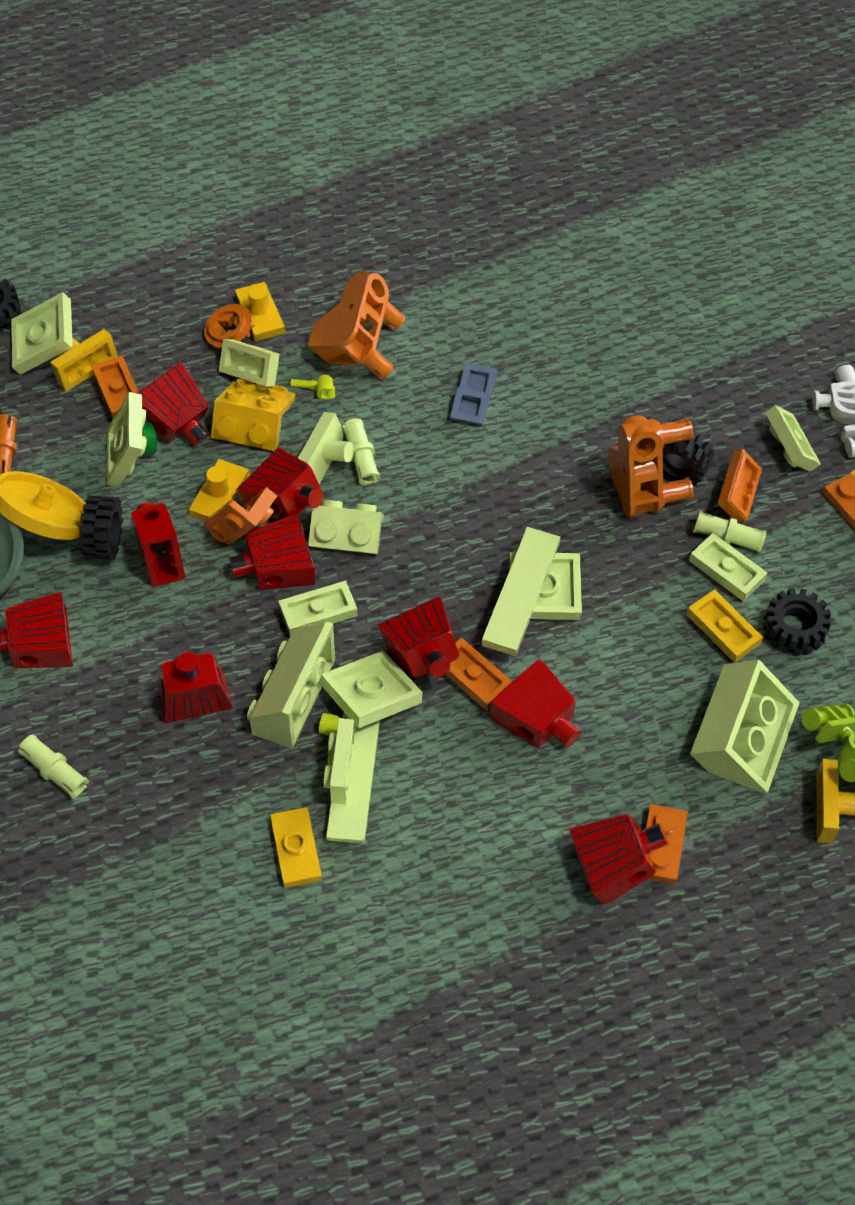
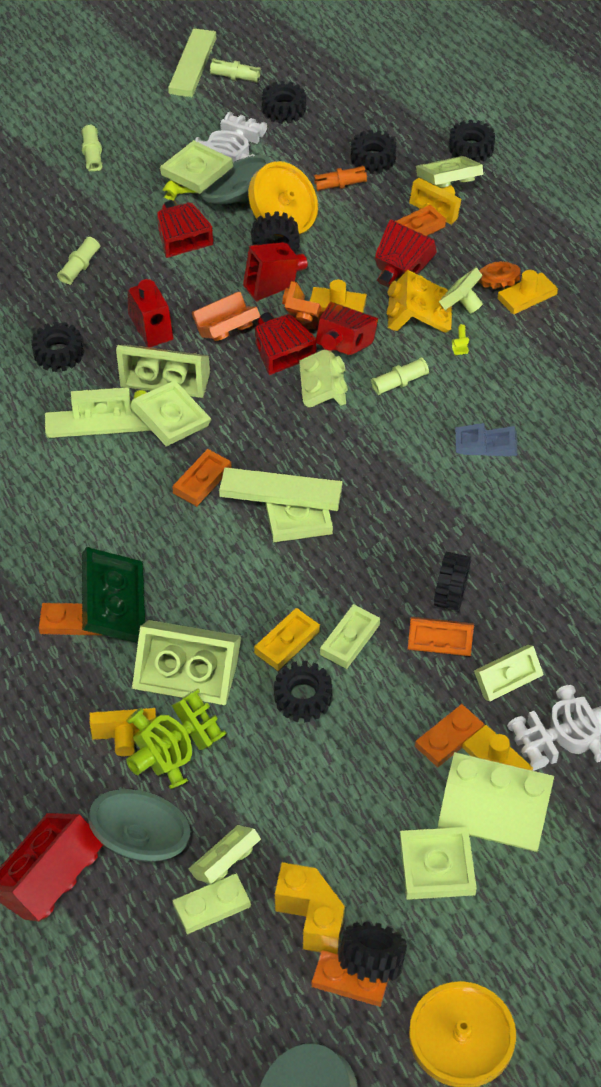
camera: 80 degrees right, 5 degrees down
yellowish green plate [106,392,146,486] -> none
green tile [142,422,157,456] -> none
yellow plate [270,807,322,888] -> none
yellowish green plate [278,581,358,636] -> none
yellowish green tile [298,412,354,484] -> none
orange piece [308,271,405,380] -> none
red torso [377,596,460,678] -> none
red torso [490,659,581,748] -> none
red torso [569,814,669,905] -> none
orange piece [608,415,694,518] -> none
yellowish green pin [693,511,767,553] -> none
none -> black tyre [31,322,84,372]
none -> dark green plate [82,547,145,643]
none -> orange bracket [192,292,260,341]

